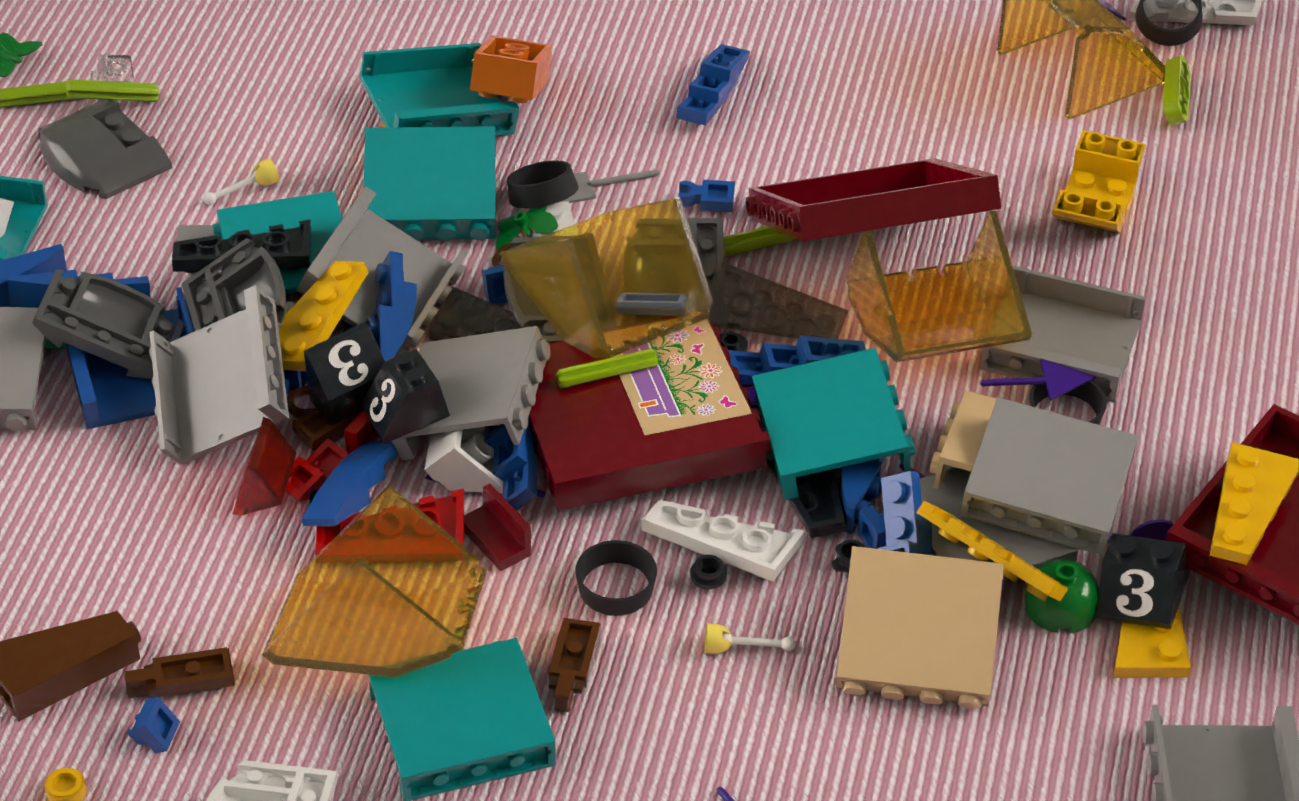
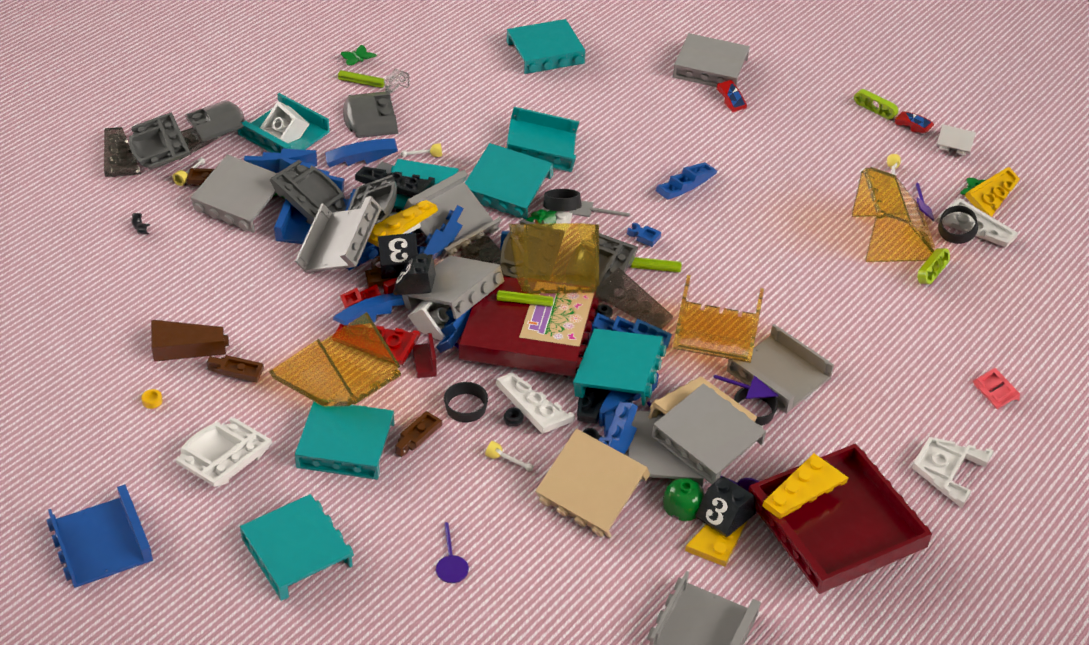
camera: 25 degrees right, 0 degrees up
lime axle [66,79,159,102] -> none
blue tile [127,697,181,754] -> none
clear red slope [232,417,297,515] -> none
orange brick [470,35,553,103] -> none
sand blue tile [615,293,688,316] -> none
dark red panel [745,158,1001,241] -> none
yellow wing [916,500,1068,601] -> none
yellow slope [1052,130,1146,233] -> none
none -> blue slope [325,138,398,168]

